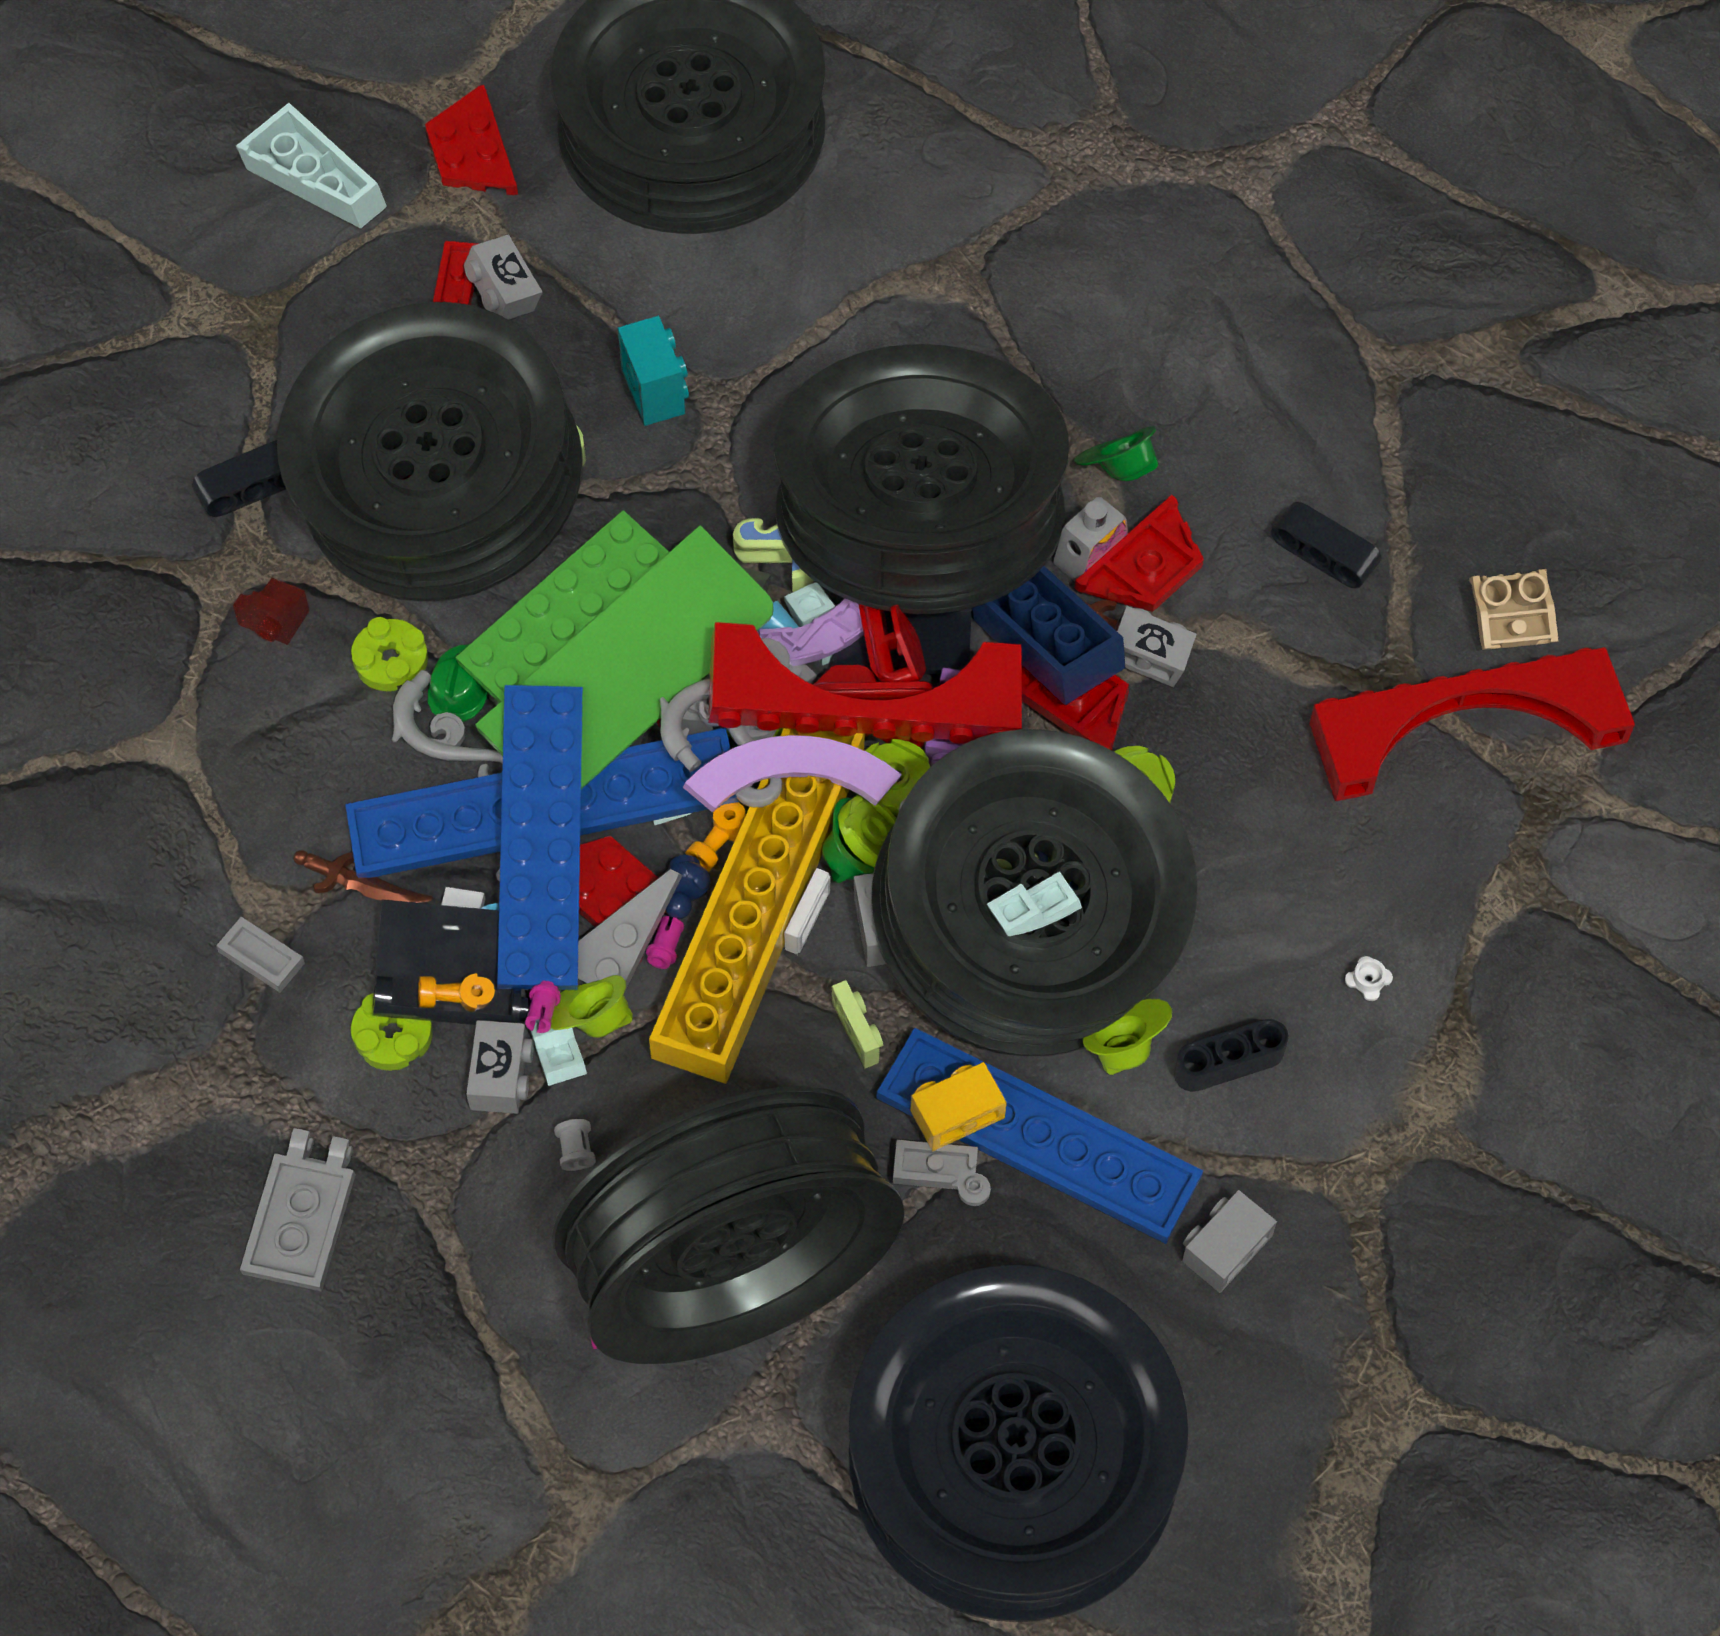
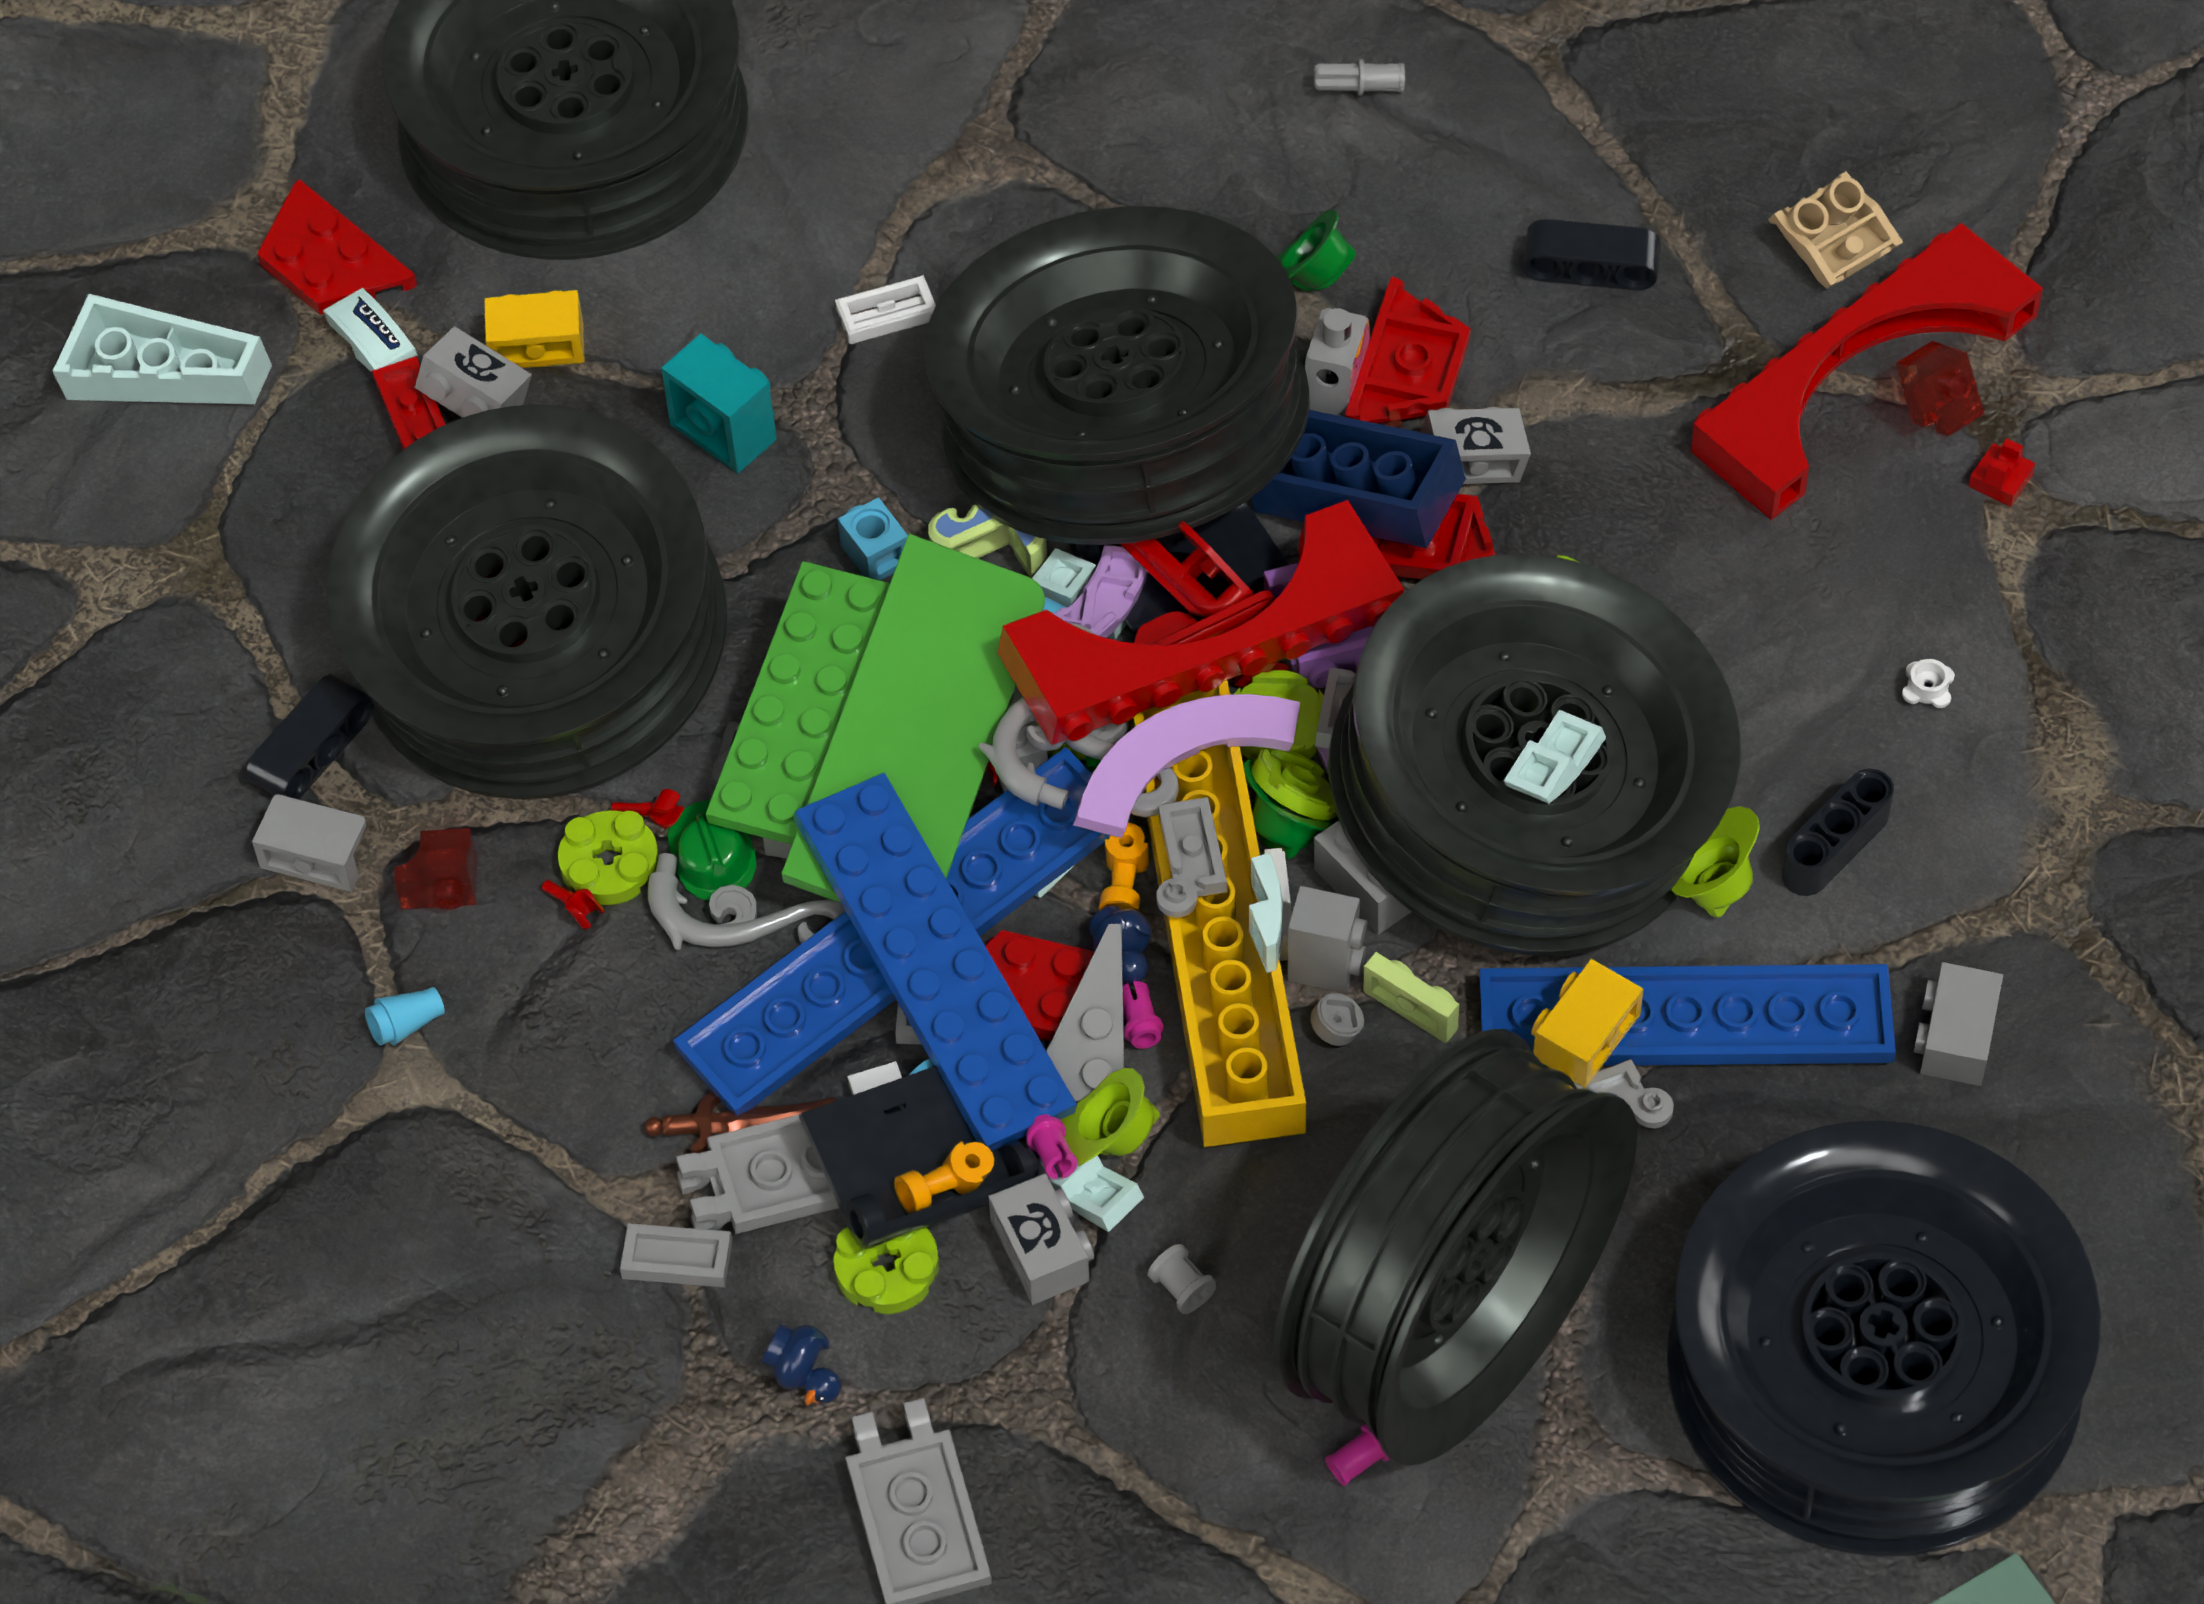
camera: 25 degrees left, 5 degrees down
none -> light grey panel [252,794,367,892]
none -> light aqua slope [323,288,417,372]
none -> medium azure cone [365,987,445,1046]
none -> yellow brick [485,290,585,368]
none -> red hand [542,880,605,929]
none -> red hand [611,789,685,828]
none -> light grey tile [676,1114,839,1234]
none -> dark blue animal [761,1324,841,1406]
none -> white tile [835,275,936,344]
none -> medium azure brick [838,497,908,580]
none -> light grey hinge [1157,797,1227,917]
none -> light aqua slope [1249,853,1282,973]
none -> light grey brick [1288,886,1367,993]
none -> light grey tile [1310,993,1364,1046]
none -> light grey axle [1314,59,1405,95]
none -> clear red brick [1896,341,1985,436]
none -> red tile [1969,438,2036,507]

